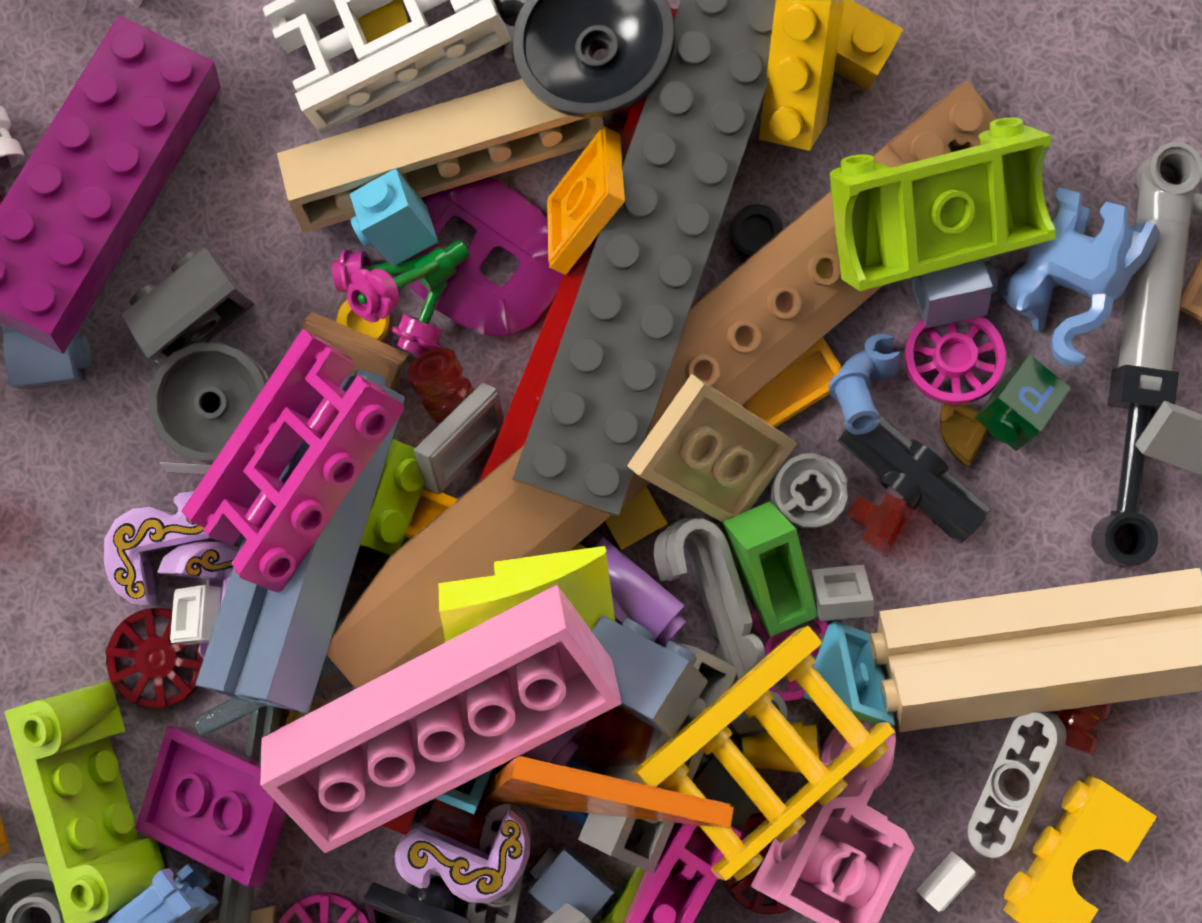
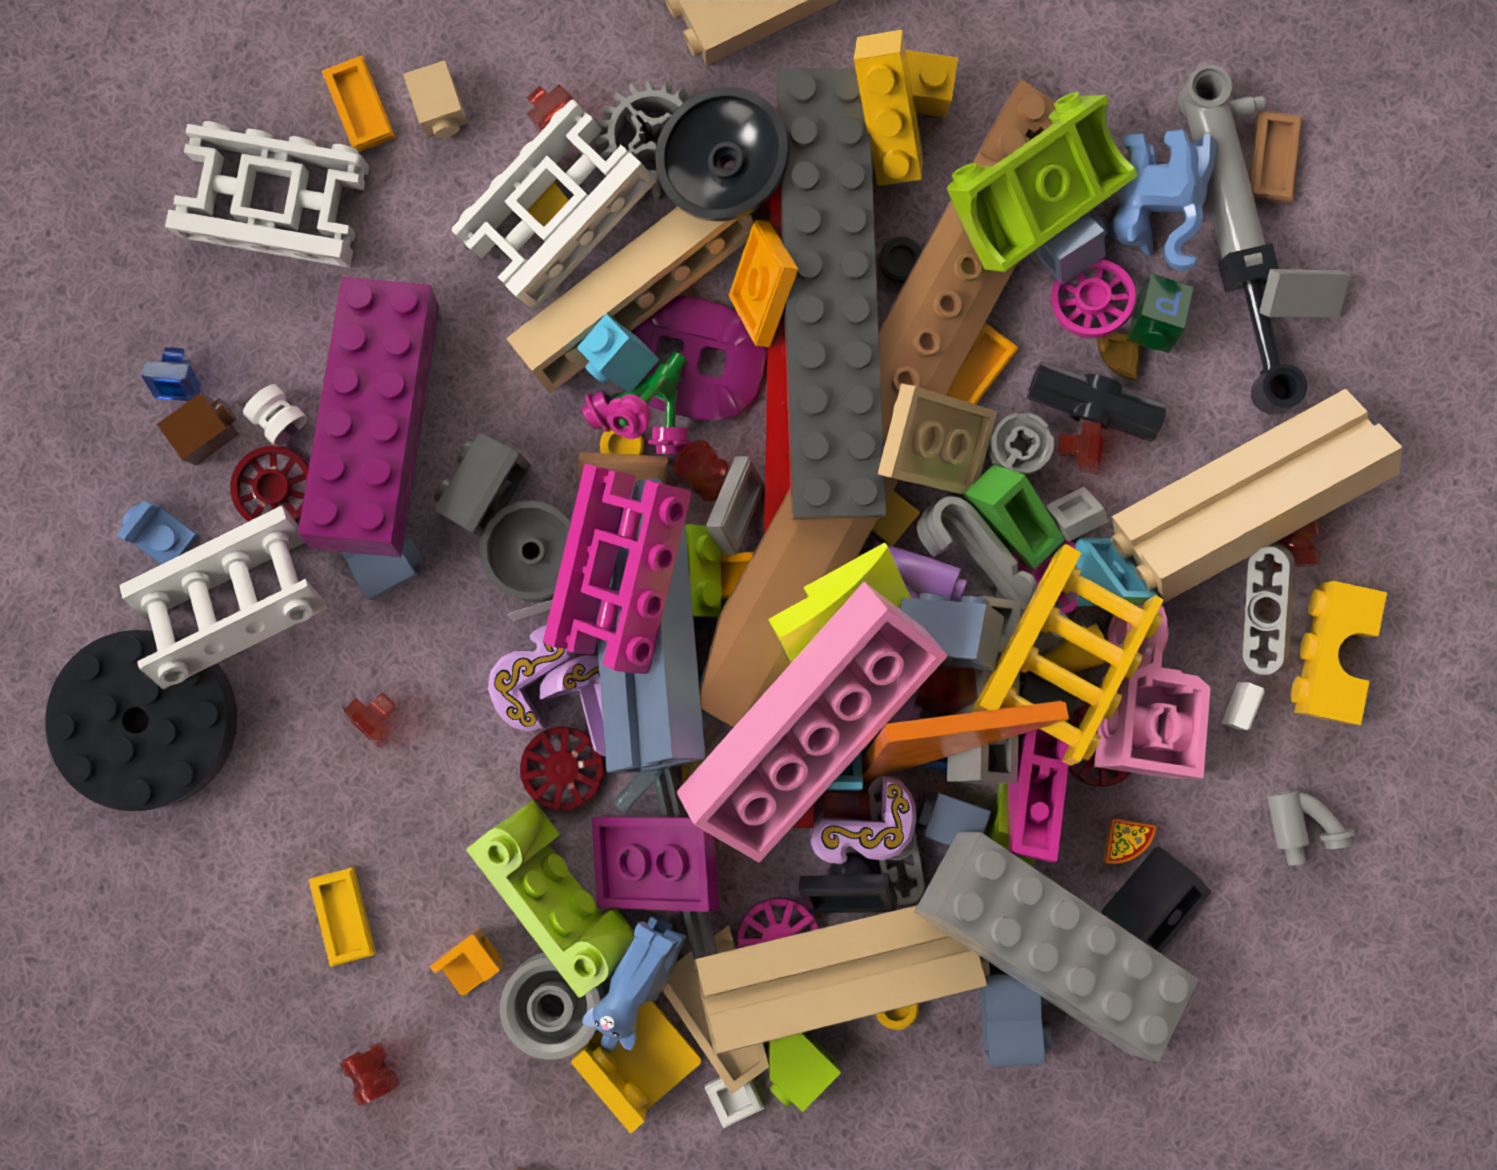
camera: 15 degrees left, 0 degrees up
white tile [170,585,221,645] -> none
medium blue piece [828,334,900,435] -> none

